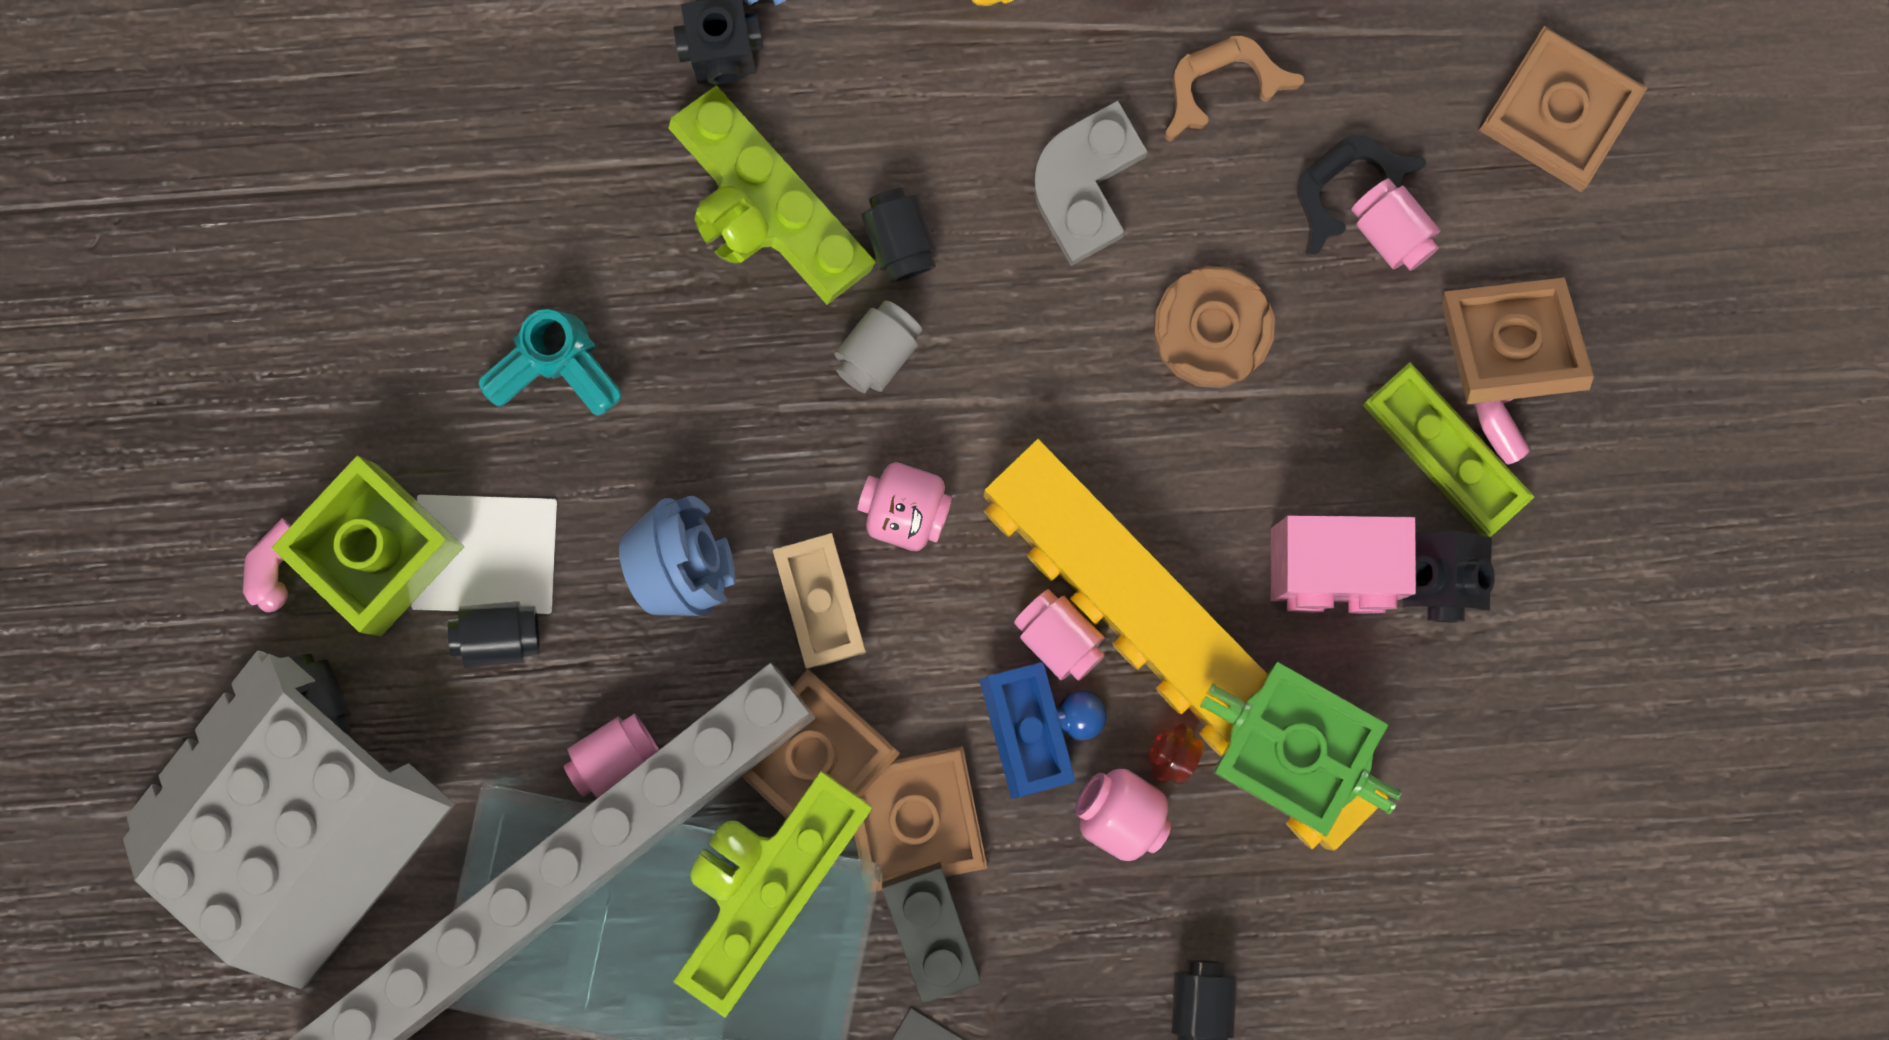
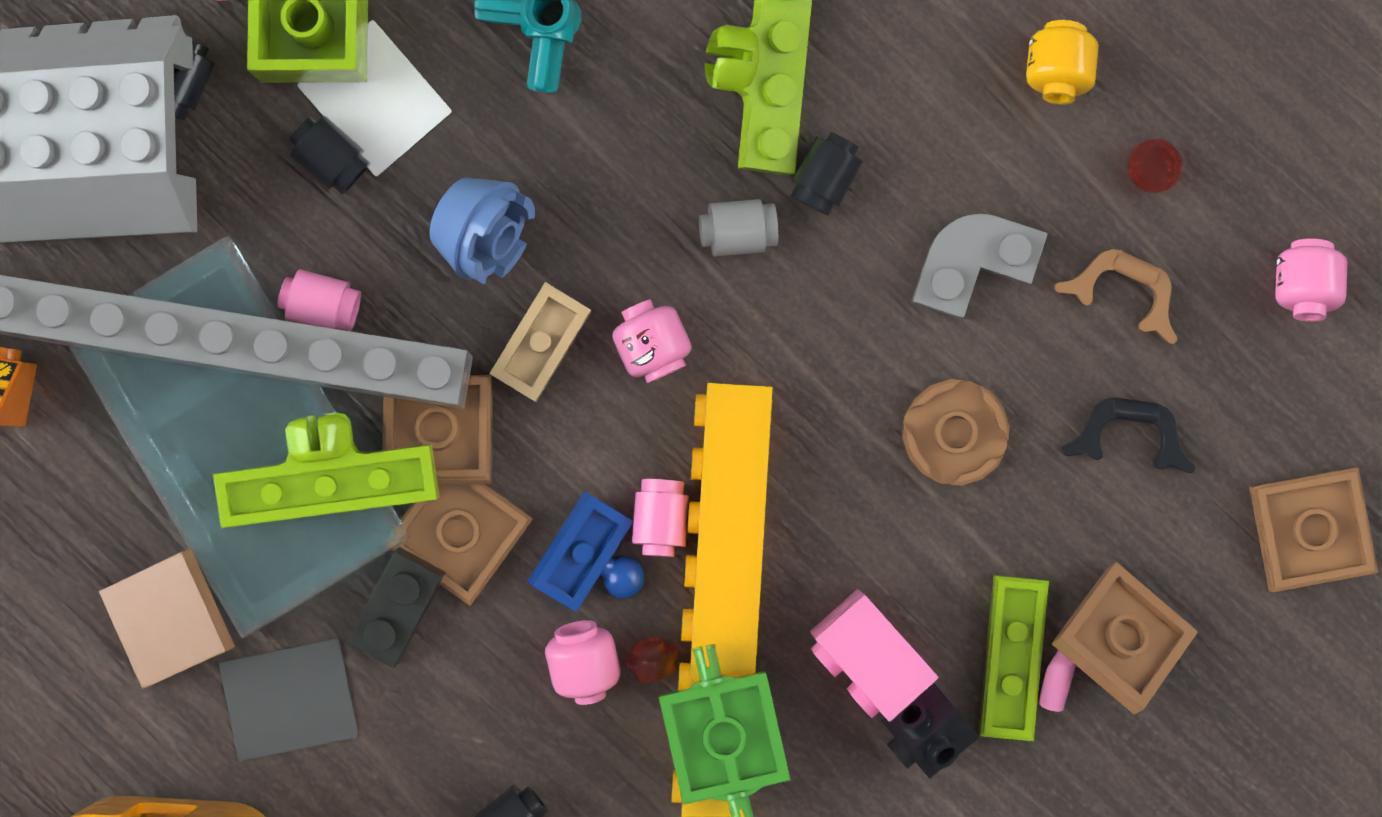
camera: 45 degrees right, 5 degrees up
bright pink brick [1351,178,1441,271] -> none

